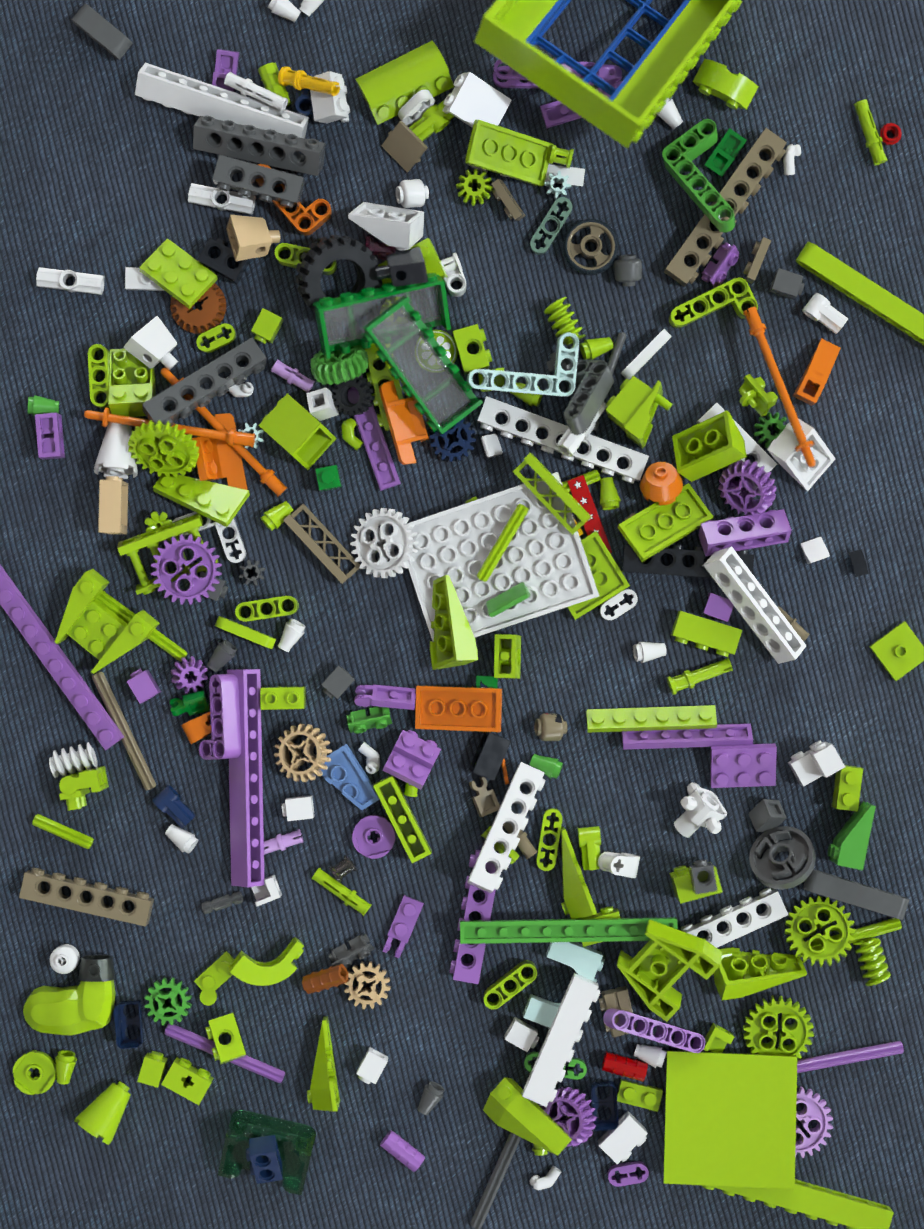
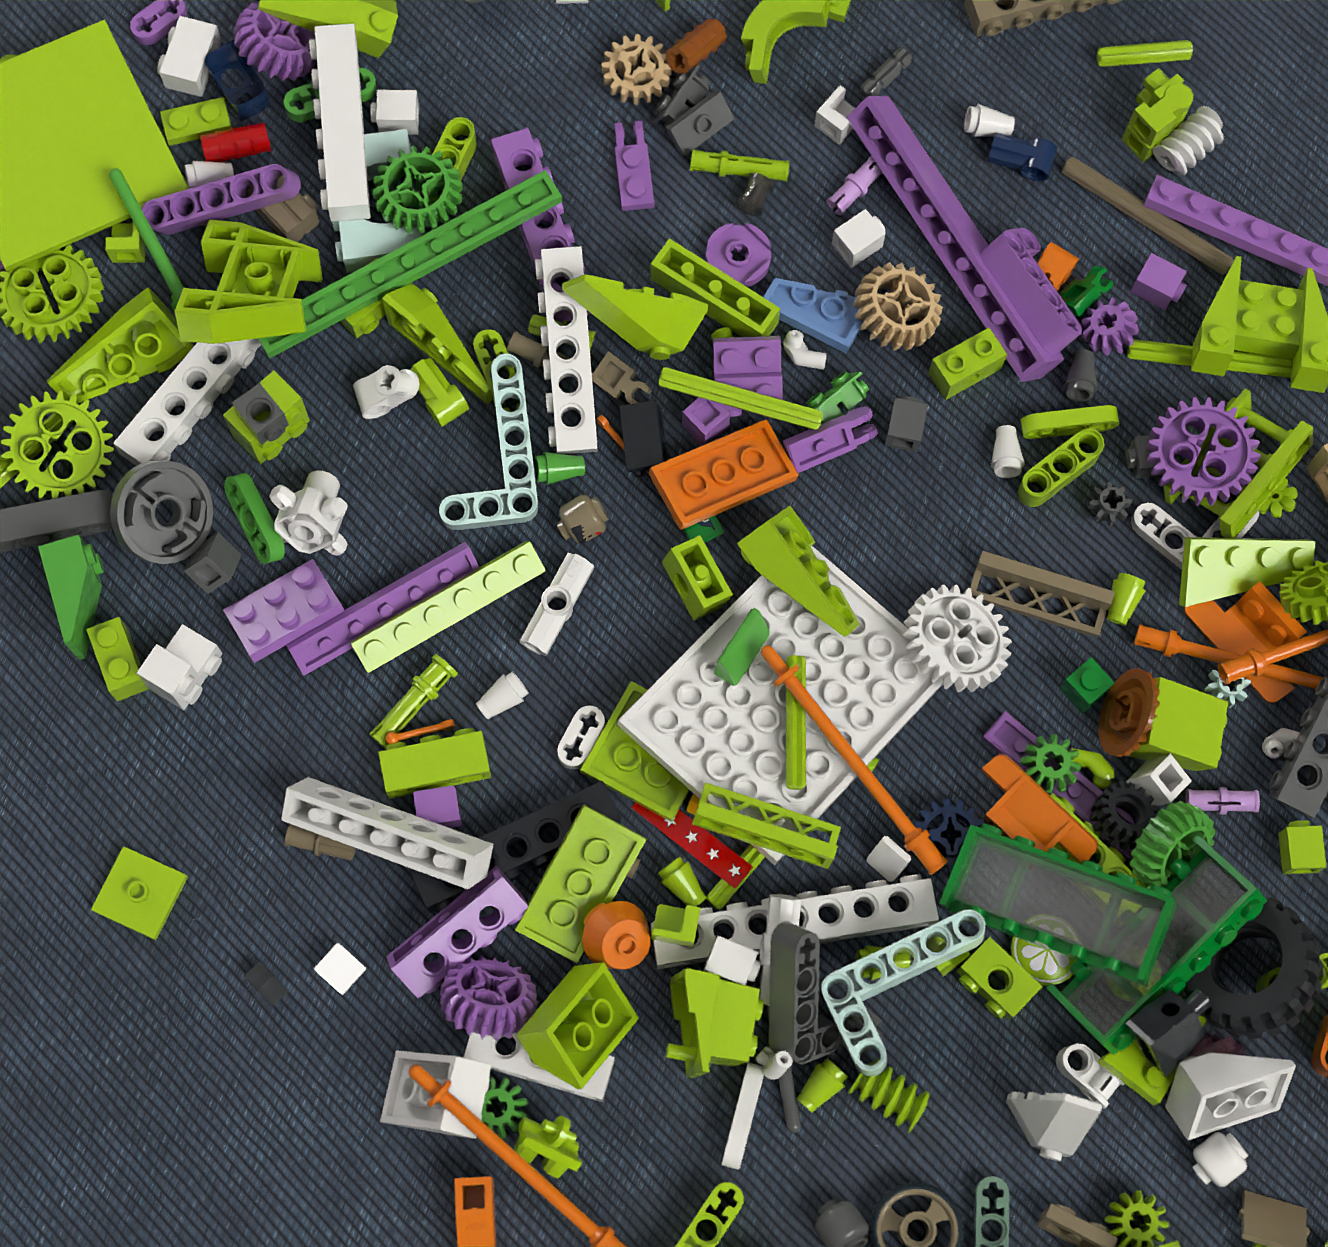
camera: 150 degrees right, 15 degrees down
none -> bright green piece [109,168,184,312]
none -> bright green beam [224,473,285,564]
none -> bright green gear [372,146,463,235]
none -> orange hinge [385,719,455,744]
none -> light aqua beam [439,354,538,530]
none -> white piece [520,553,594,656]
none -> lime wedge [562,274,708,360]
none -> lime panel [651,904,701,948]
none -> lime axle [659,367,822,430]
none -> dark grey plate [665,90,735,156]
none -> medium lavender panel [682,398,730,446]
none -> white brick [703,936,761,985]
none -> white arm [756,1047,793,1080]
none -> orange bar [761,645,948,875]
none -> white wedge [1006,1092,1102,1161]
none -> bright green gear [1020,734,1081,794]
none -> dark orange gear [1098,668,1160,758]

